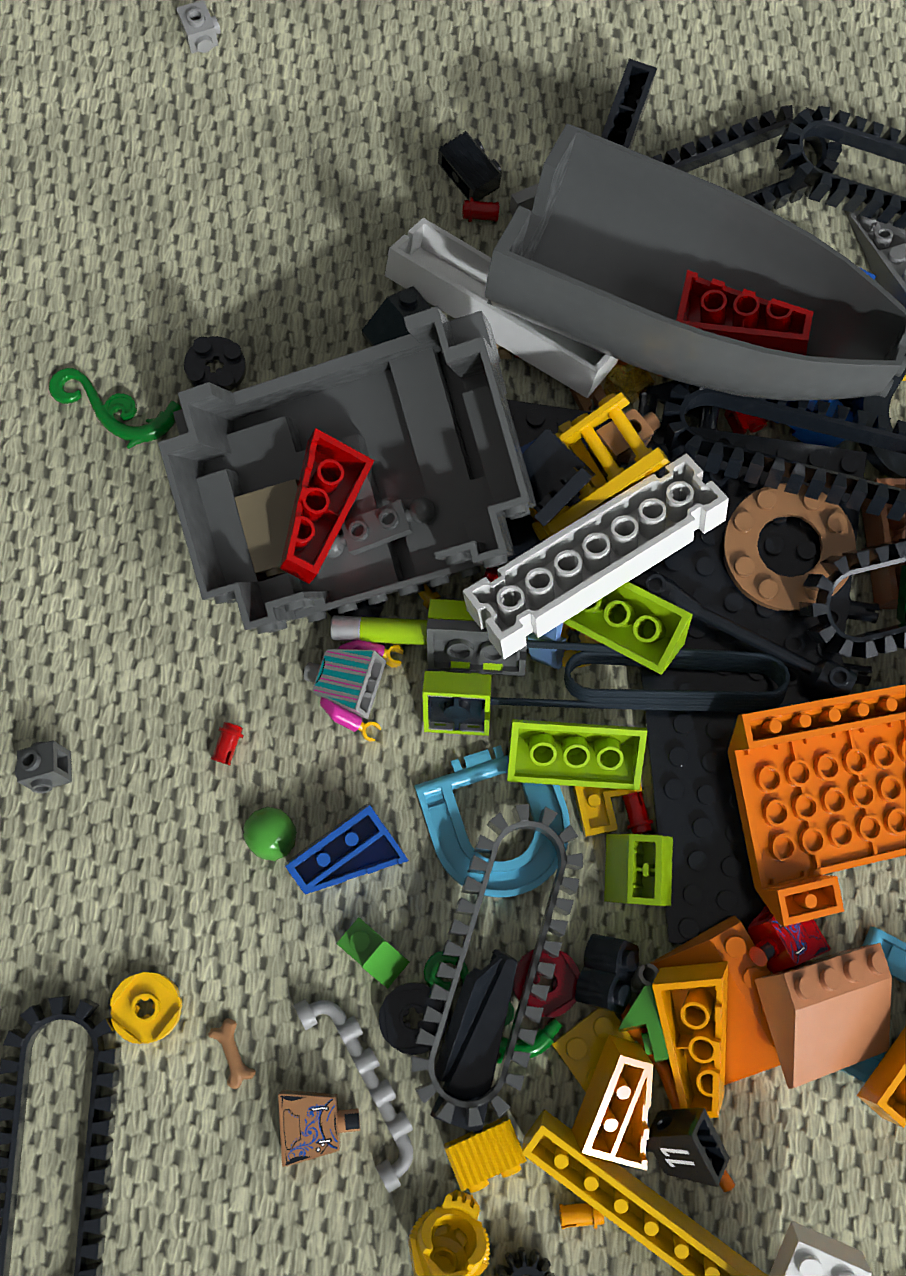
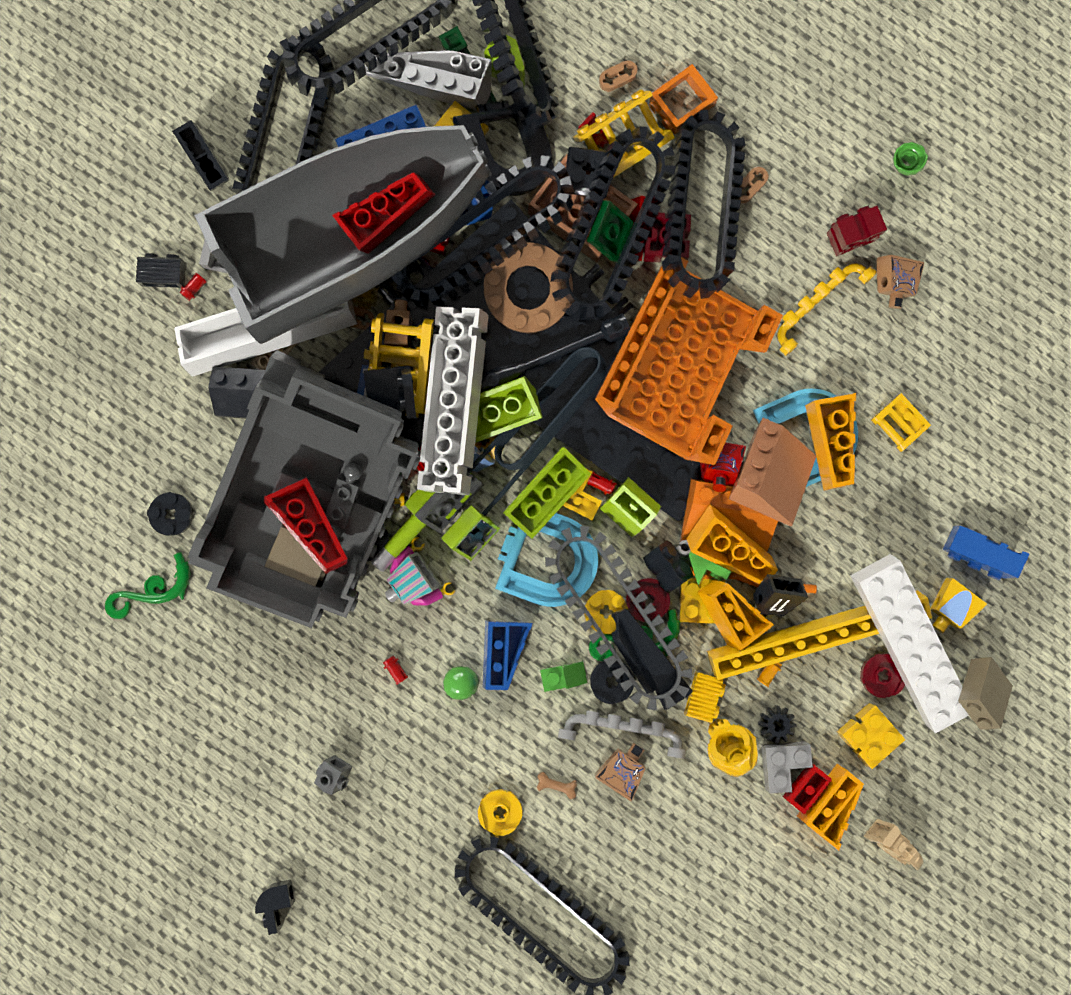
camera: 40 degrees left, 10 degrees up
none -> yellow plate [584,590,628,634]

